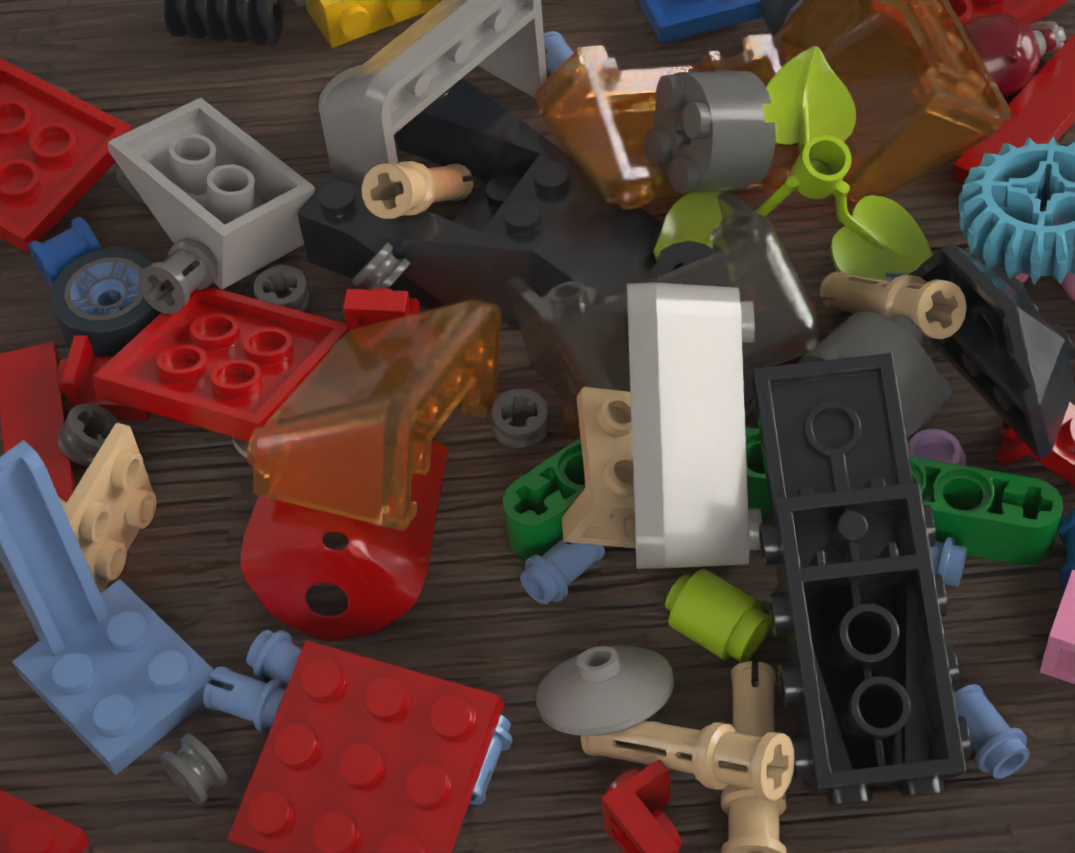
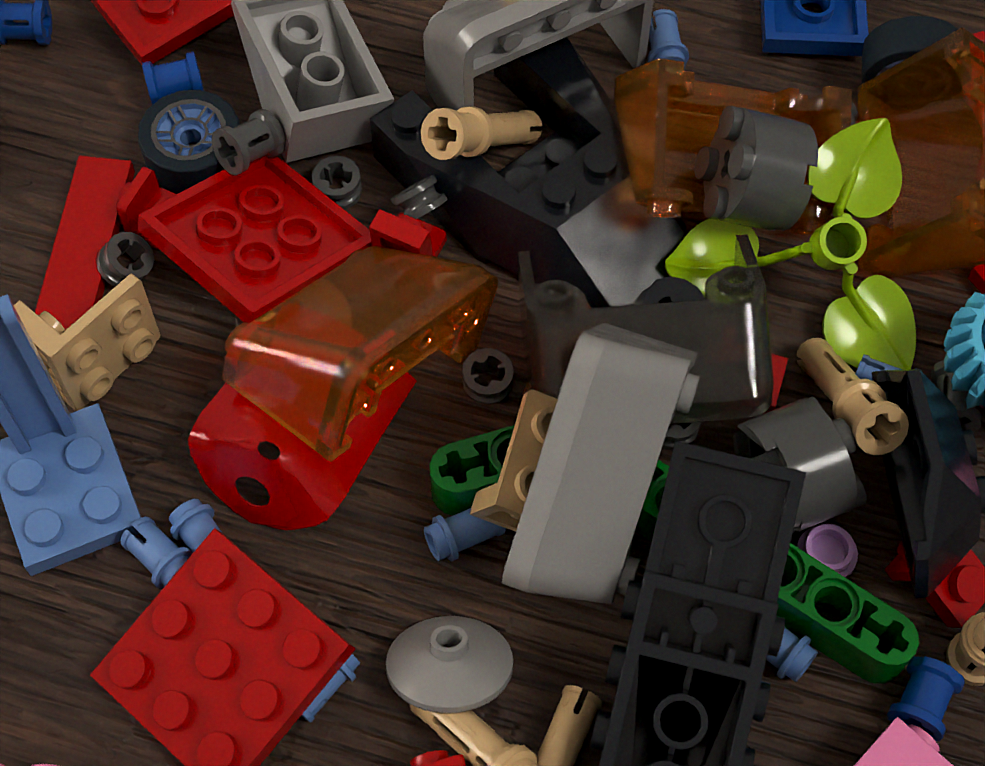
camera: 15 degrees right, 10 degrees up
dark grey bush [160,734,229,806] -> none
lime brick [665,568,771,663] -> none

